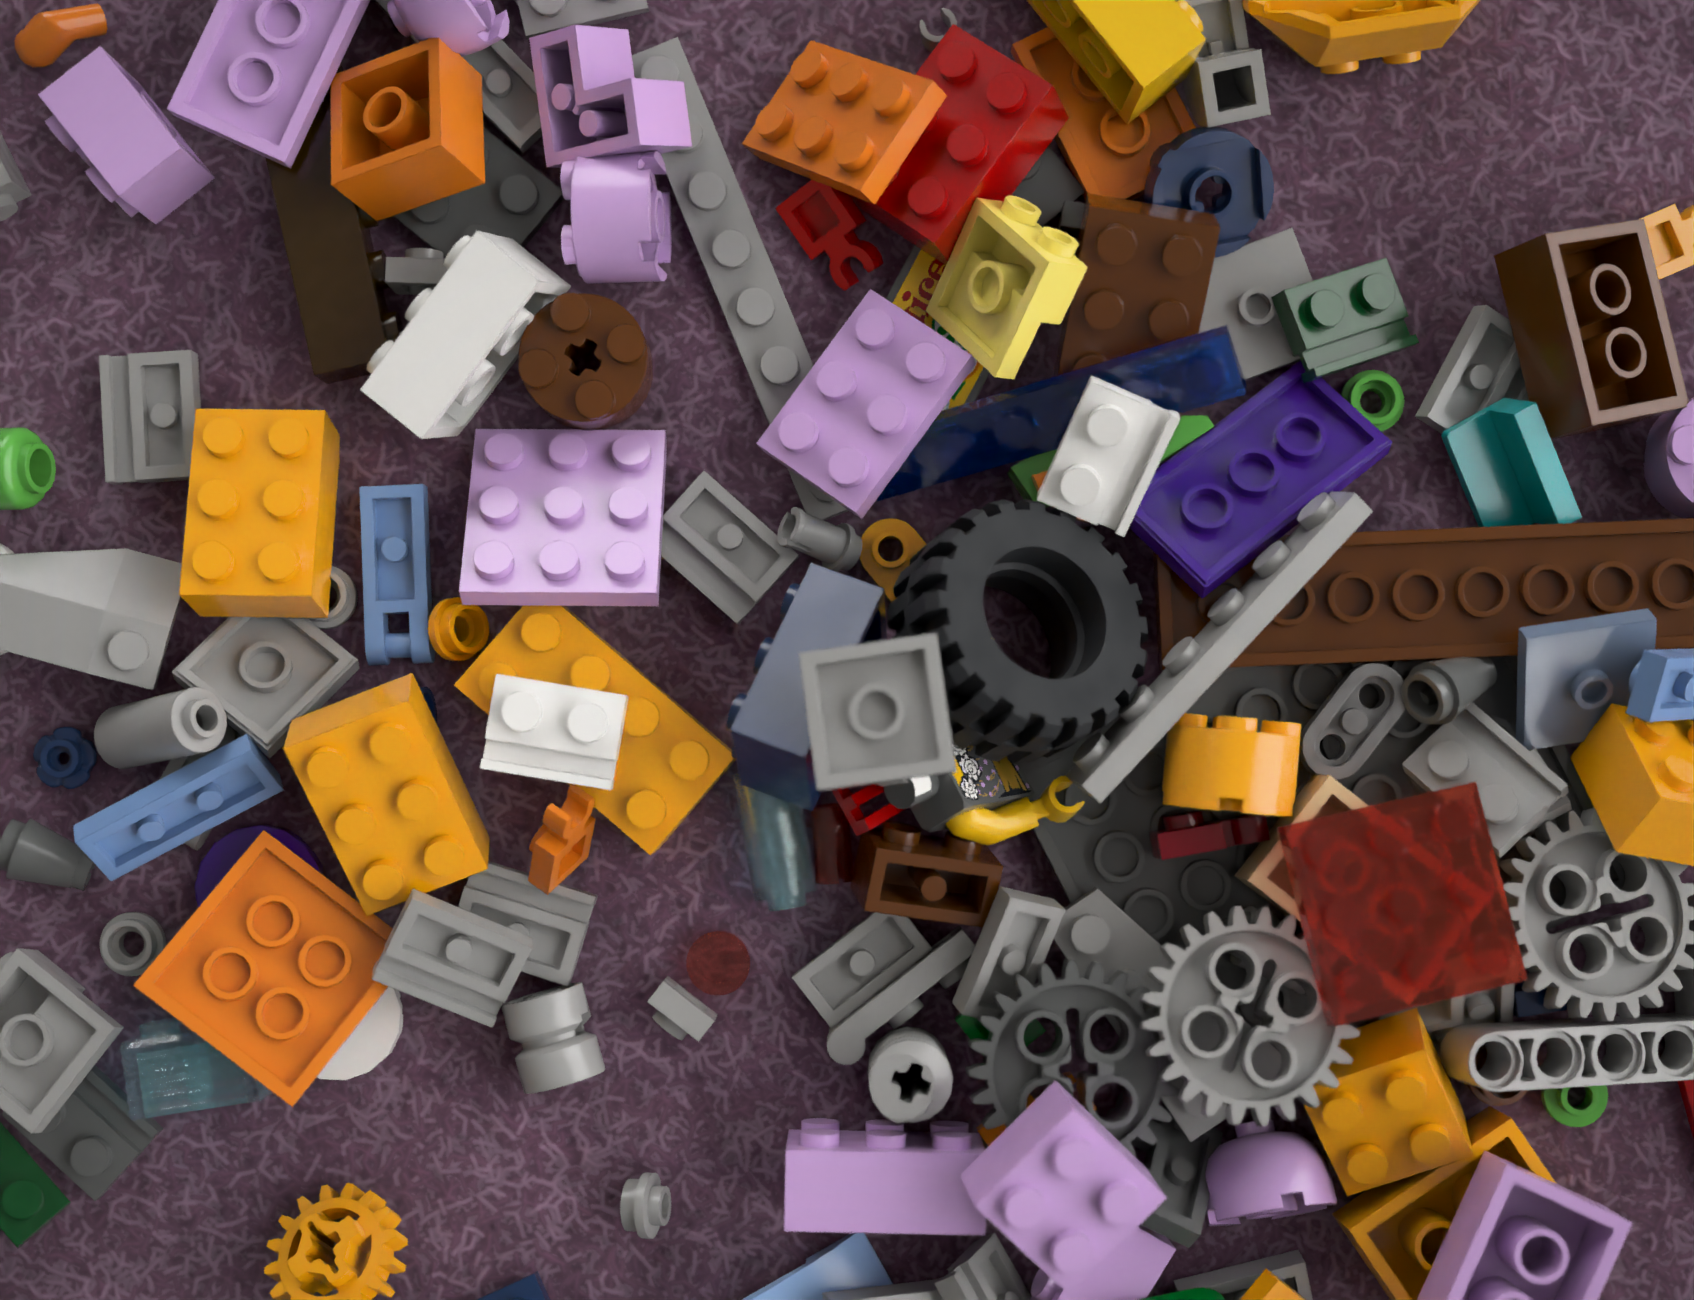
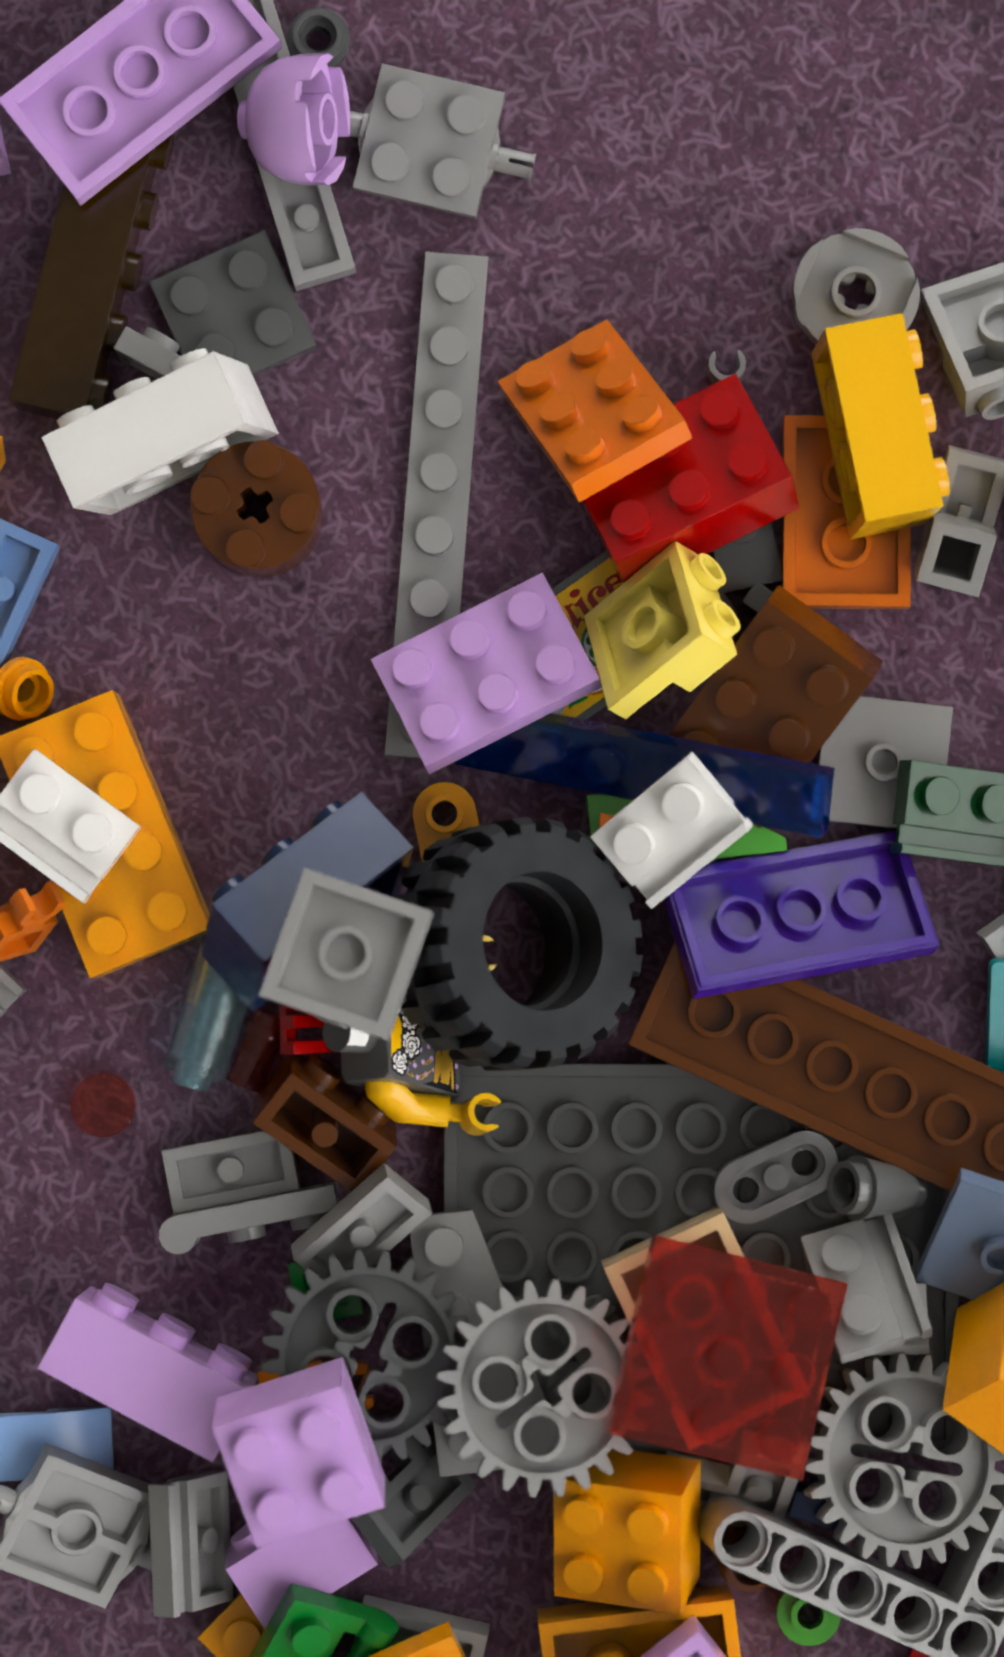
camera: 25 degrees right, 0 degrees up
orange brick [331,37,485,221] -> none
lavender plate [459,429,667,606] -> none
lavender brick [529,25,692,168] -> none
lavender brick [561,151,671,284] -> none
light grey plate [647,976,718,1042] -> none
light grey plate [661,471,799,625] -> none
red plate [775,179,883,291] -> none
light grey pin [777,507,863,572] -> none
light grey piece [868,1026,953,1124] -> none
light grey plate [1065,491,1373,803] -> none
dark blue plate [1144,126,1274,258] -> none
dark red plate [1149,811,1270,860] -> none
light orange brick [1162,713,1301,816] -> none
lavender cylinder [1205,1120,1337,1226] -> none
bright green plate [1340,370,1404,432] -> none

